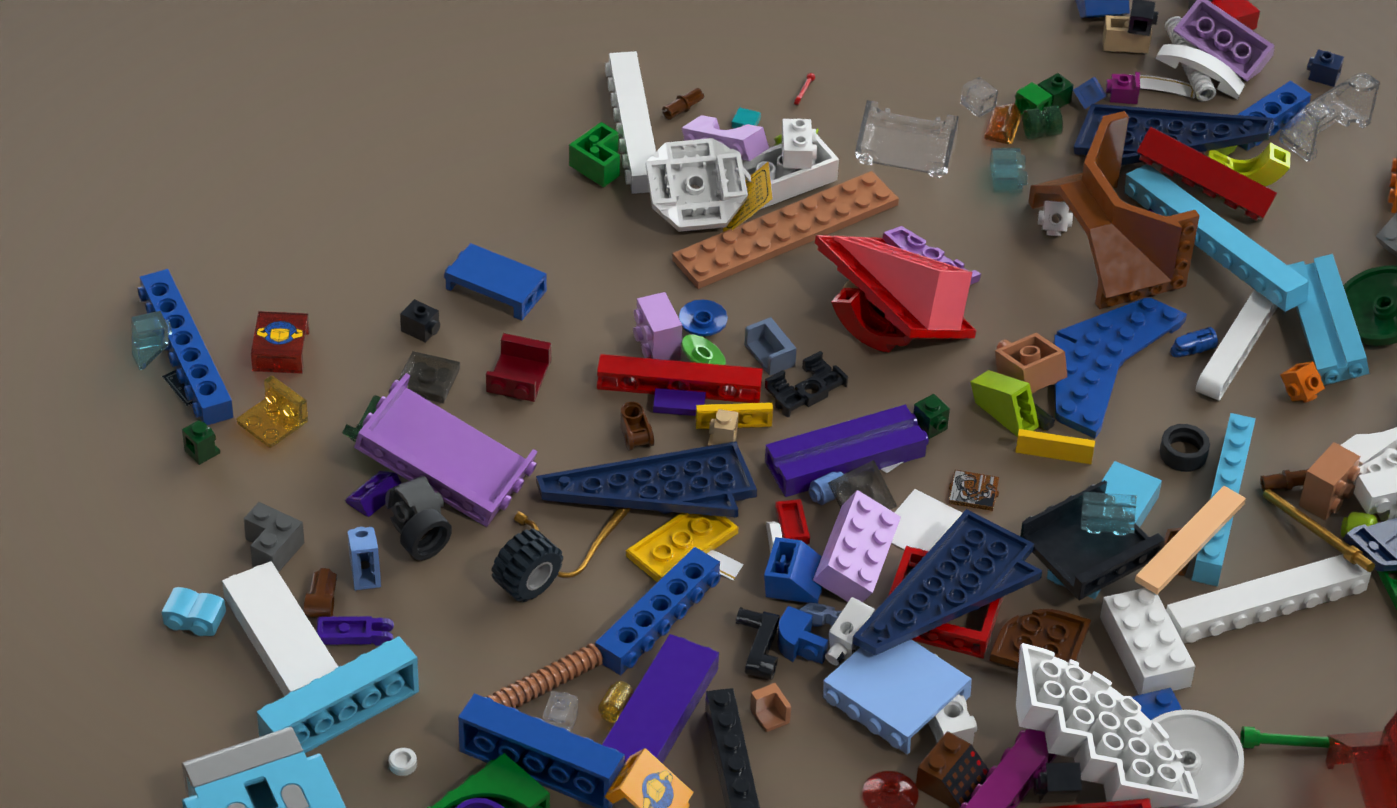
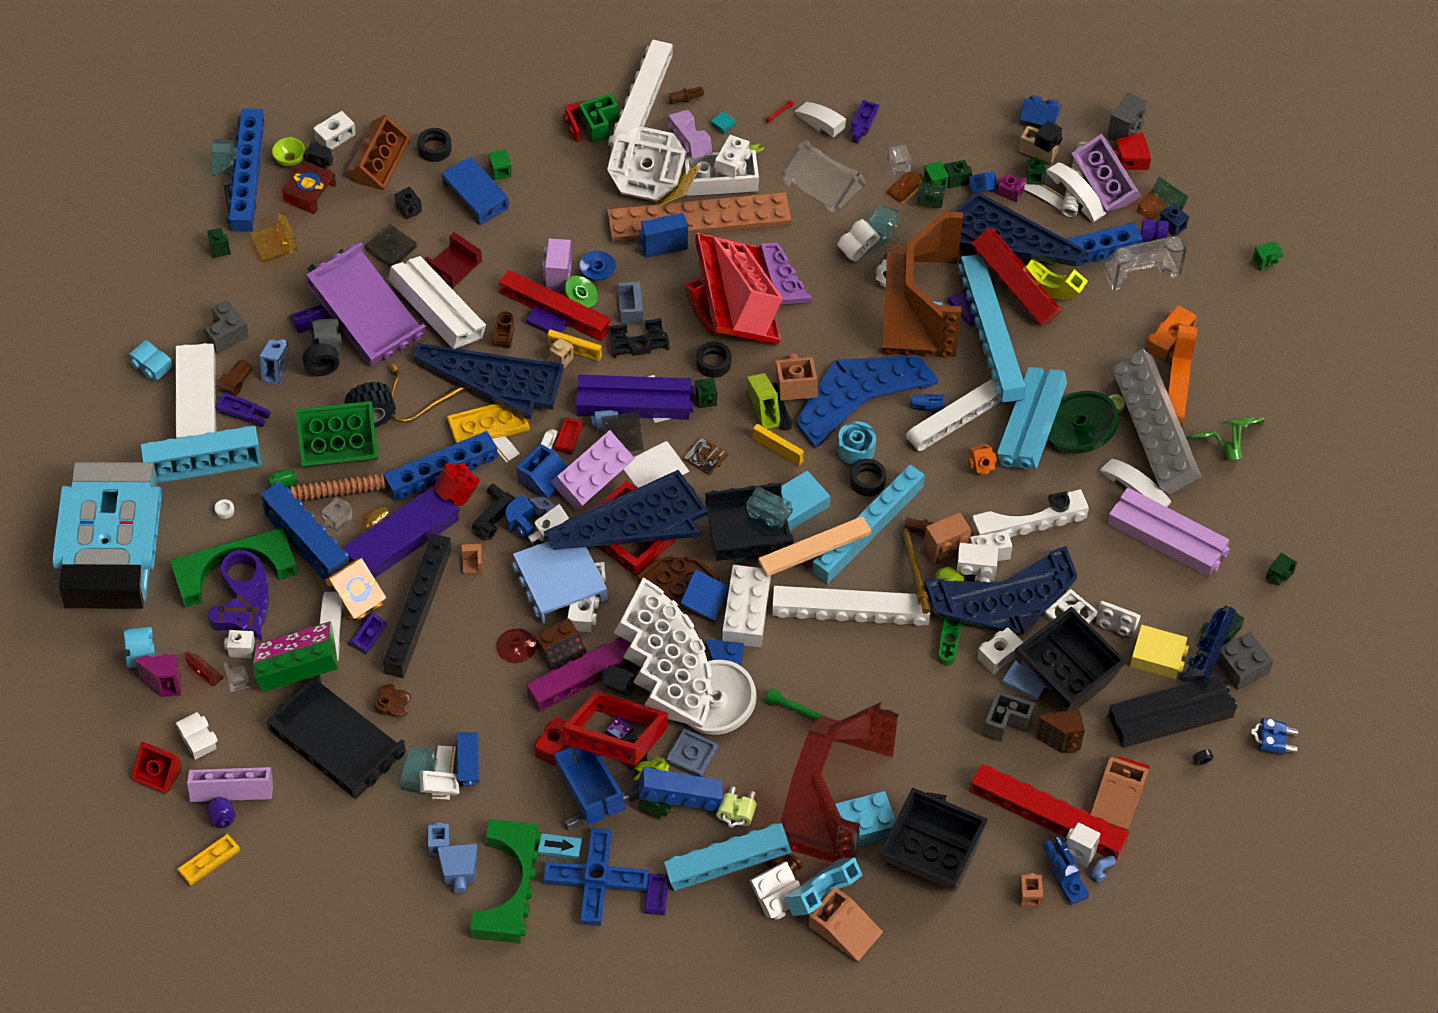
camera: 25 degrees right, 10 degrees up
none -> green brick [268,468,297,488]
none -> lime piece [272,137,305,166]
none -> green slope [295,401,378,468]
none -> black brick [304,142,333,170]
none -> white brick [313,111,356,150]
none -> dark orange slope [346,115,411,190]
none -> white brick [388,256,486,349]
none -> black tyre [417,128,452,162]
none -> red brick [434,463,480,506]
none -> green brick [489,149,512,180]
none -> red bracket [563,101,585,142]
none -> blue brick [638,213,688,258]
none -> blue tile [679,569,729,622]
none -> black tyre [696,341,732,378]
none -> white slope [794,102,846,137]
none -> white brick [837,219,880,262]
none -> medium azure brick [837,421,876,465]
none -> dark purple hinge [851,100,880,143]
none -> dark green brick [1025,157,1046,185]
none -> clear orange slope [1137,183,1172,219]
none -> dark purple wheel [1141,218,1169,244]
none -> clear green tile [1151,177,1188,210]

